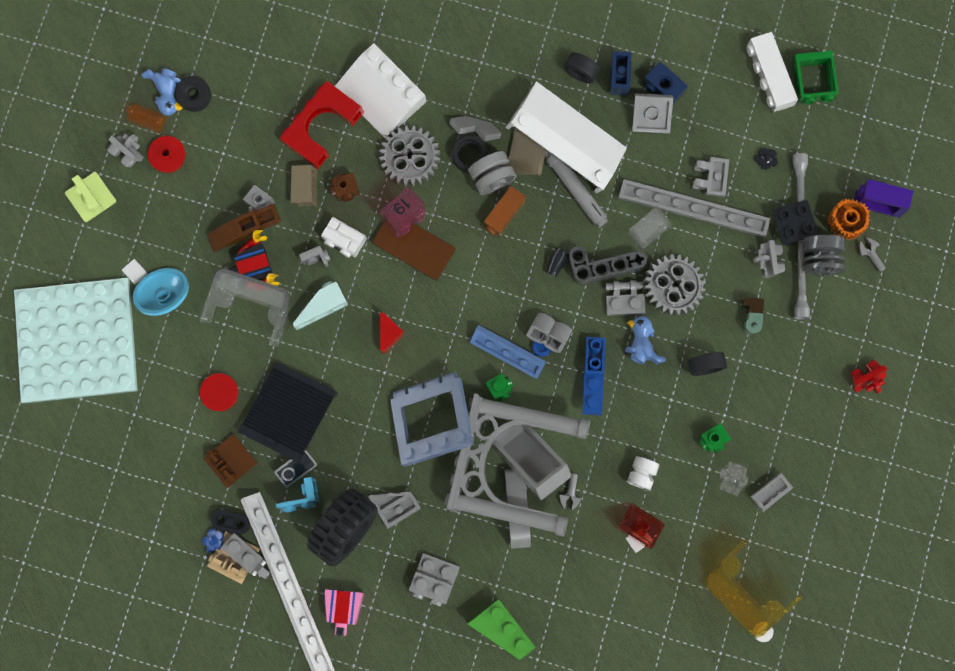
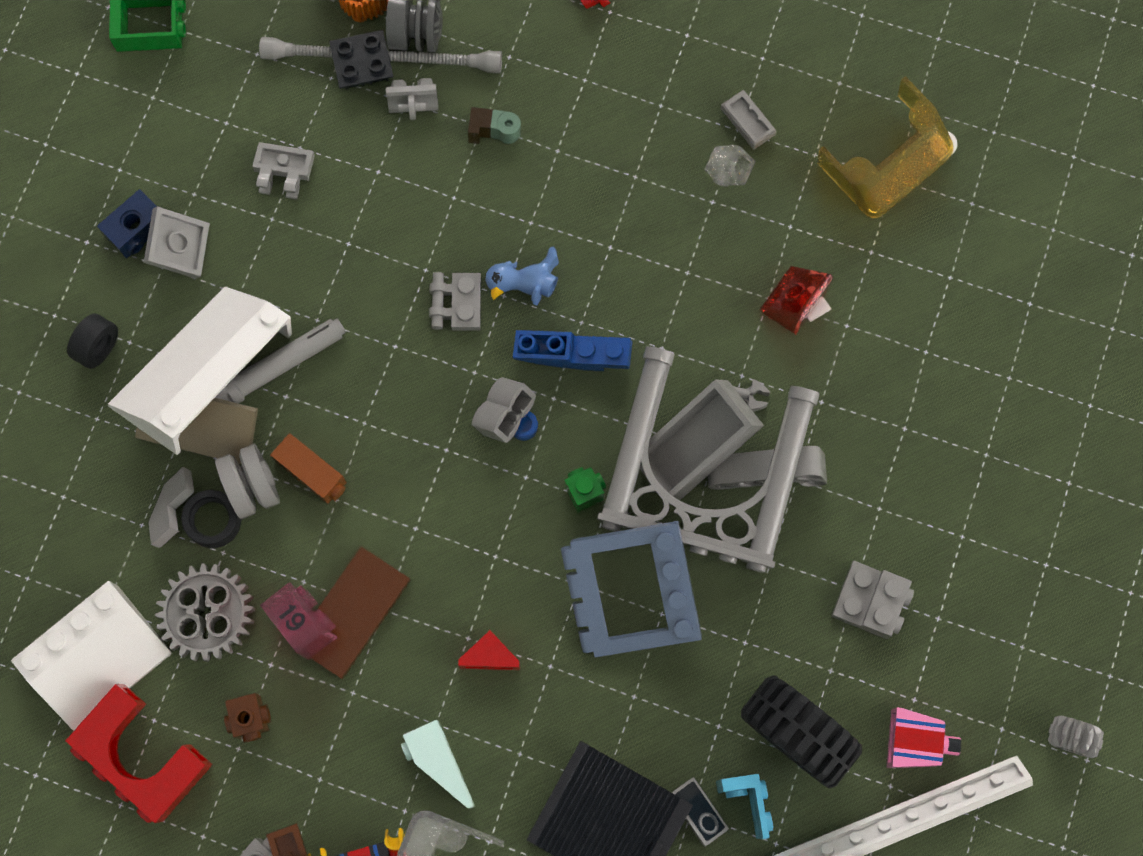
camera: 90 degrees left, 5 degrees down
dark tan hinge [291,165,317,206] -> none
light grey bracket [299,246,330,267] -> none
white brick [321,217,367,258] -> none
light grey wing [368,491,421,529] -> none
bright green wedge [468,599,536,660] -> none
medium blue plate [470,325,546,379] -> none
black cone [546,248,569,277] -> none
dark grey beam [568,247,647,285] -> none
dark blue brick [610,51,632,95] -> none
light grey plate [618,179,771,238] -> none
clear brick [627,206,670,250] -> none
white wheel [627,456,659,491] -> none
light grey gear [643,254,706,316] -> none
black tyre [688,352,727,376] -> none
green brick [698,423,731,454] -> none
white brick [747,32,798,112] -> none
black plant [755,147,778,170] -> none

